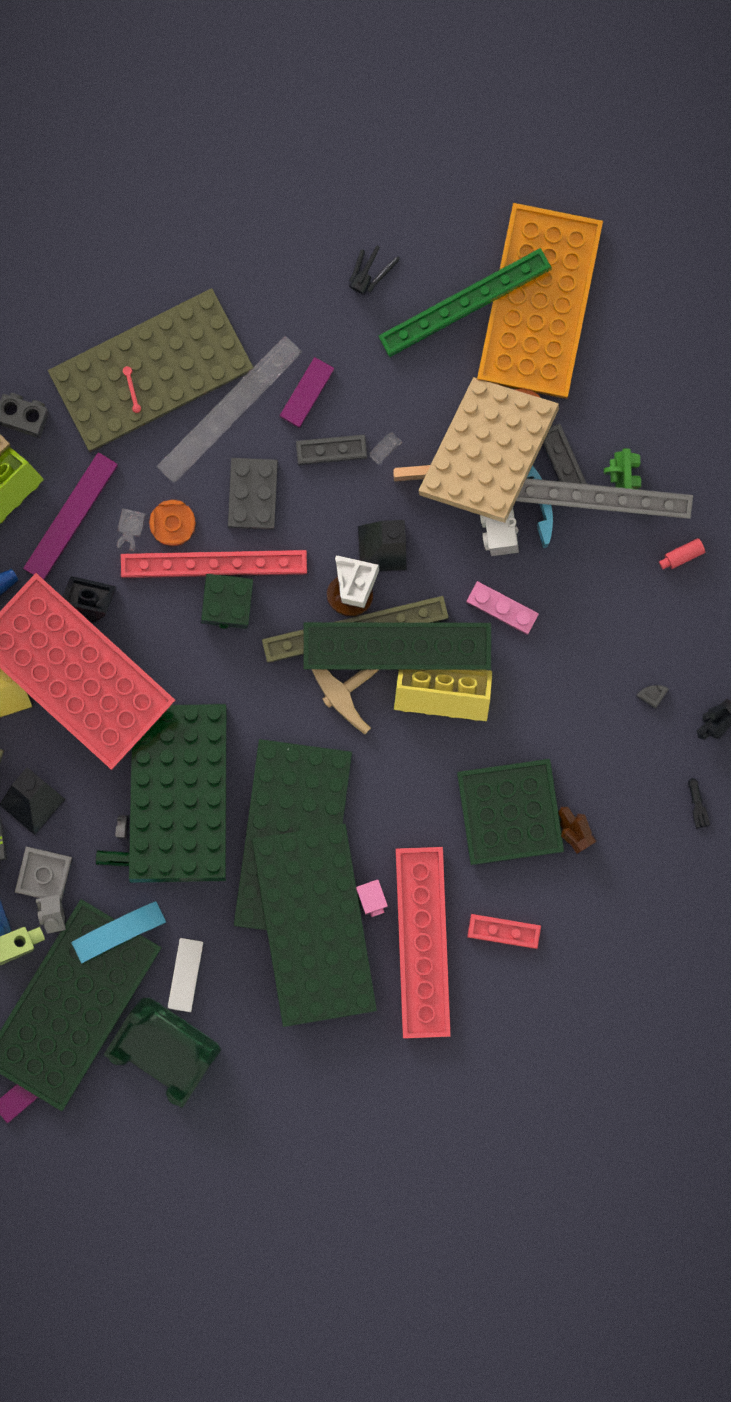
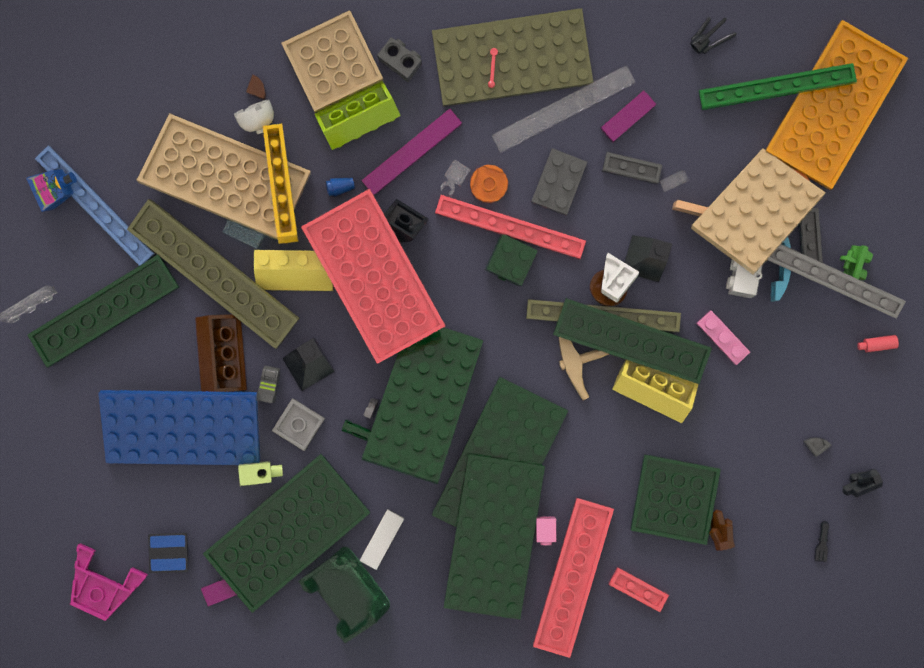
camera: 20 degrees right, 5 degrees up
light grey brick [36,894,66,934] -> none
medium azure slope [71,901,166,964] -> none

